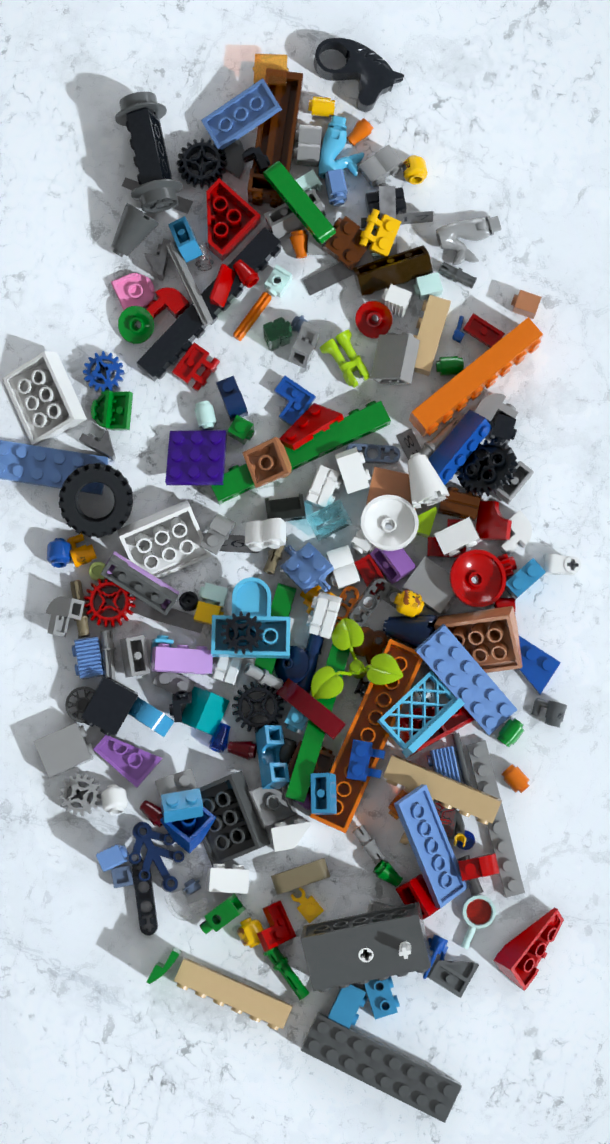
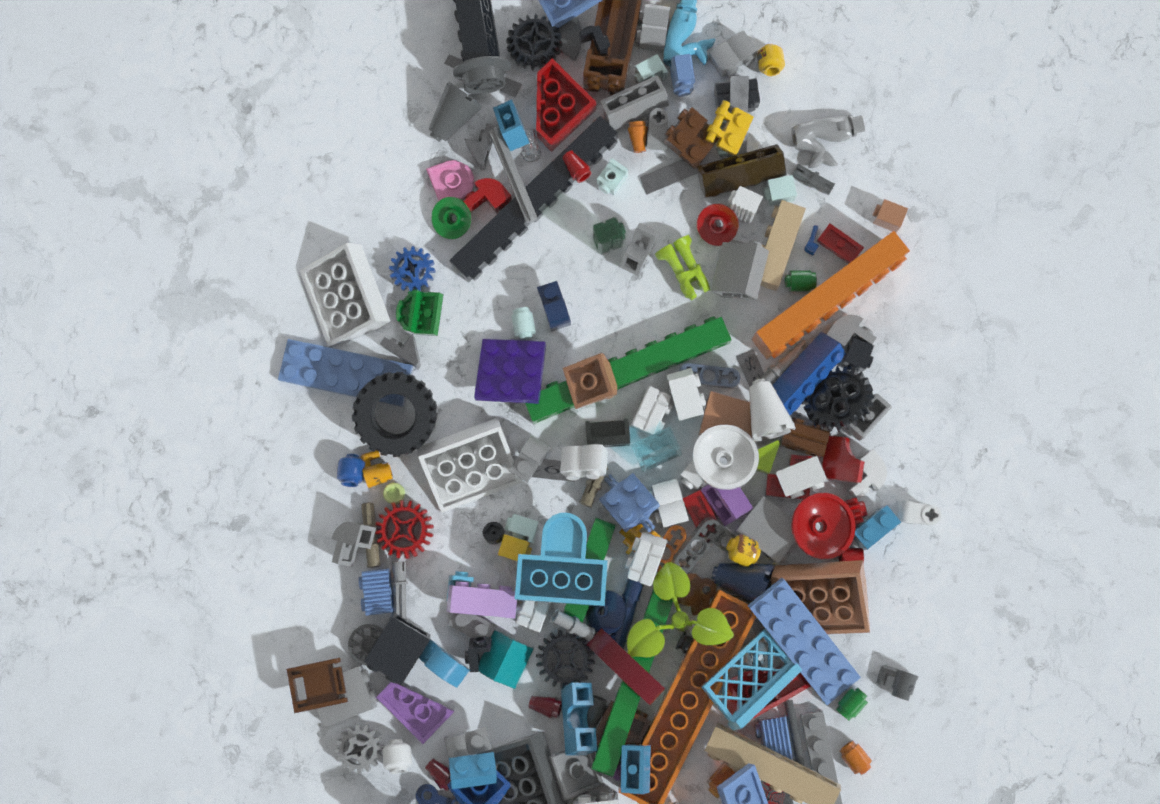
camera: 10 degrees right, 0 degrees up
dark grey piece [100,551,179,615] -> none
light grey brick [120,635,150,678] -> none
flat silver sticker [130,597,204,633] -> none
red plate [172,342,220,392] -> none
red slope [209,263,236,307] -> none
clear blue cone [209,723,231,753] -> none
black gear [221,611,264,655] -> none
green brick [227,415,255,445] -> none
orange axle [233,292,271,341] -> none
green beam [263,161,336,245] -> none
blue plate [274,376,316,426] -> none
red wing [279,403,344,450] -> none
medium azure brick [284,706,308,733] -> none
sand blue plate [291,315,308,333] -> none
blue plate [346,739,385,782] -> none
orange cone [347,118,374,146] -> none
flat silver sticker [361,211,434,228] -> none
blue wing [519,636,561,695] -> none
none -> reddish brown container [286,657,348,713]

